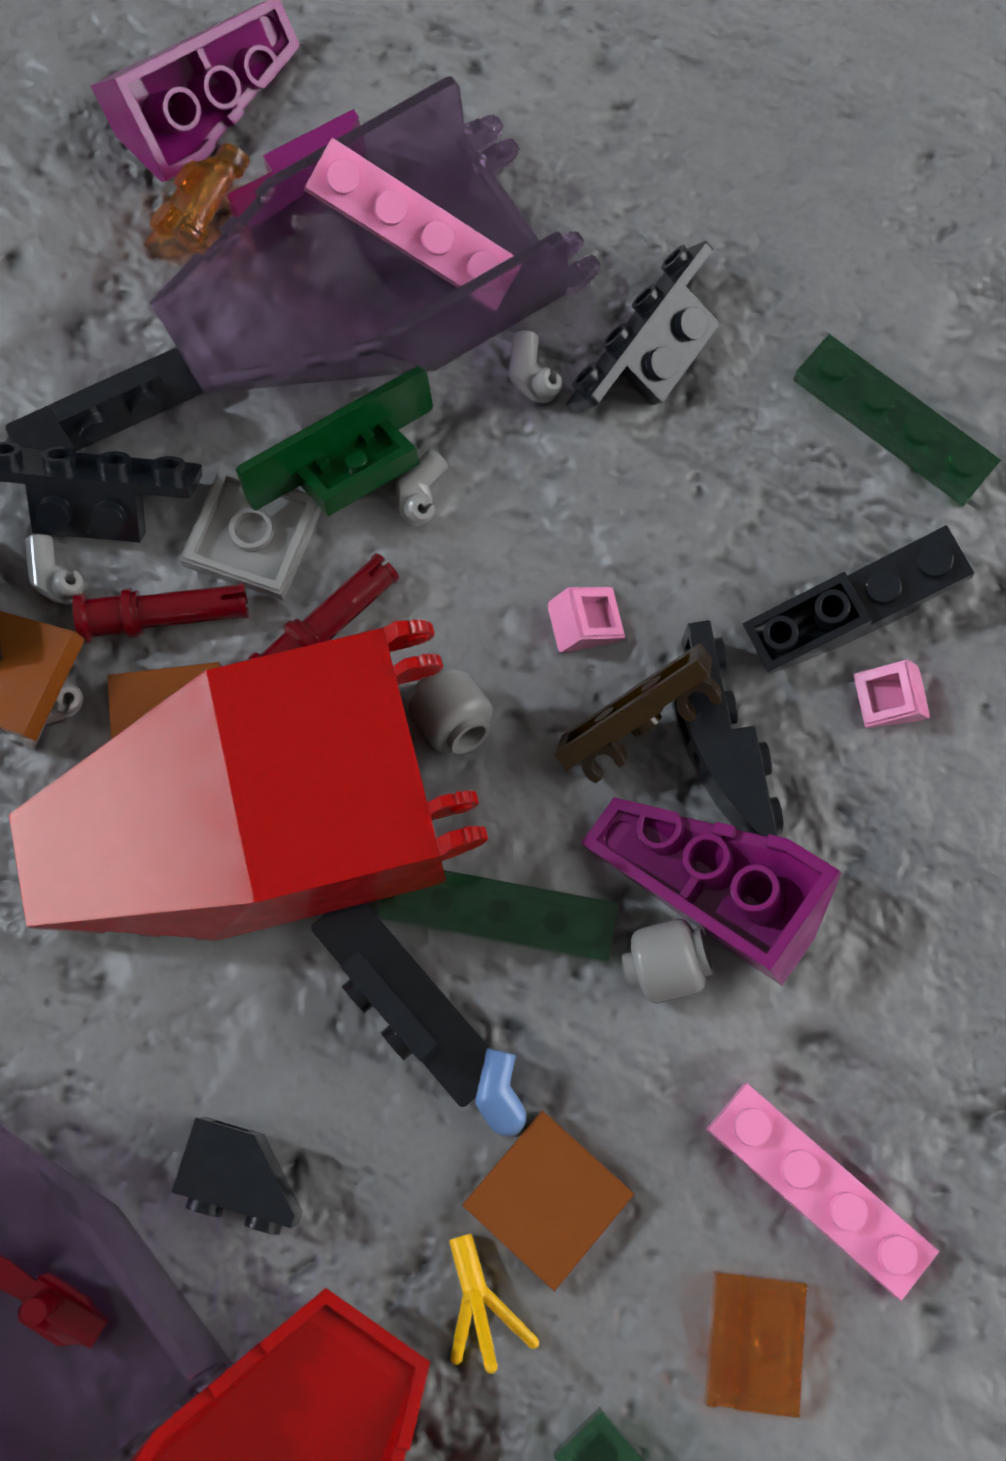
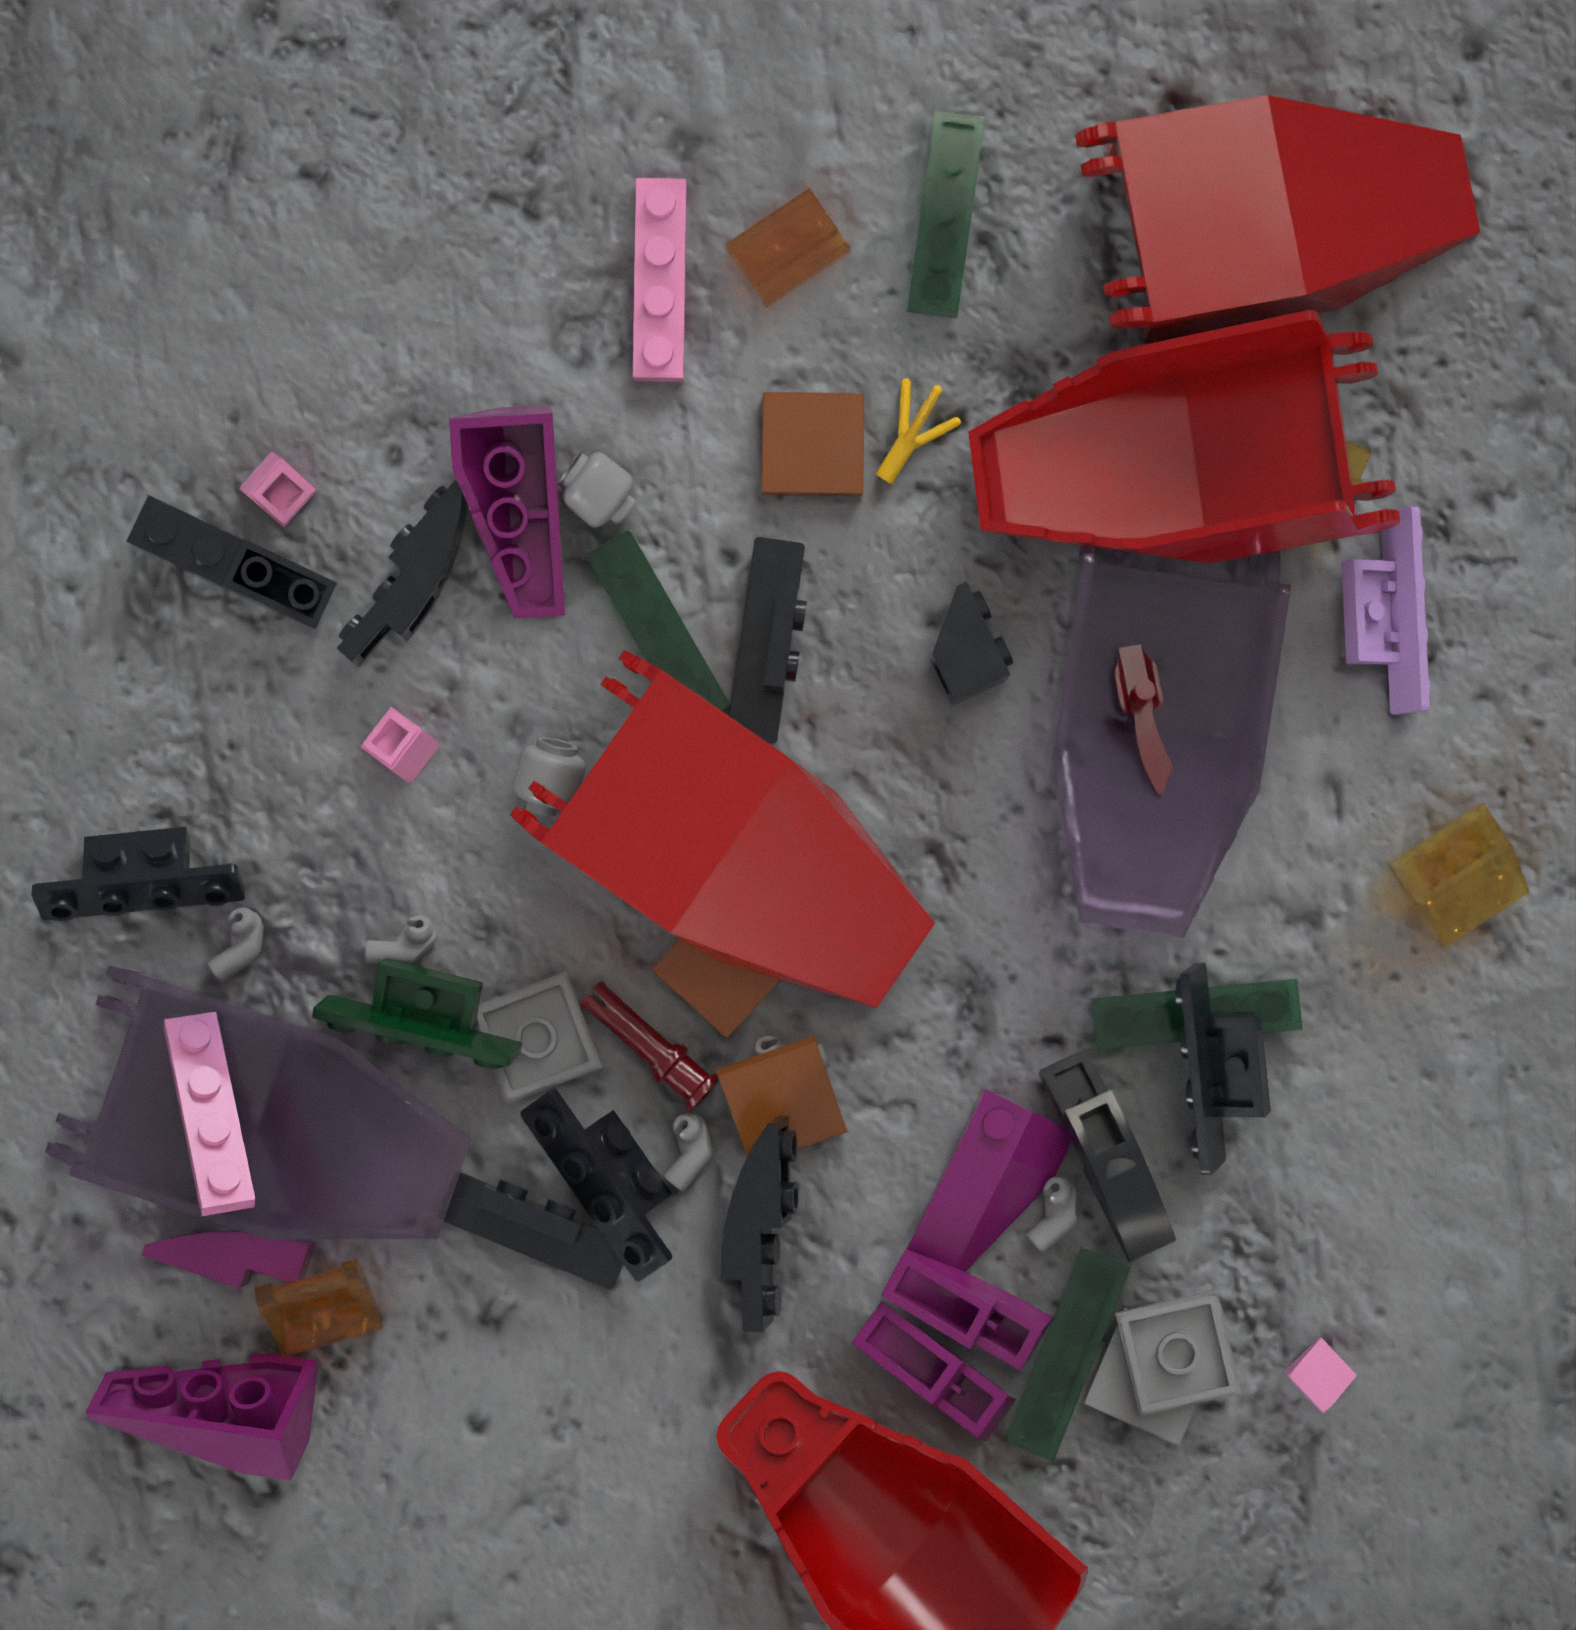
camera: 130 degrees left, 10 degrees up
dark red pin [248,553,400,660] -> none
medium blue arm [475,1048,526,1137] -> none
dark brown plate [554,642,721,783] -> none
clear green plate [793,334,1001,507] -> none

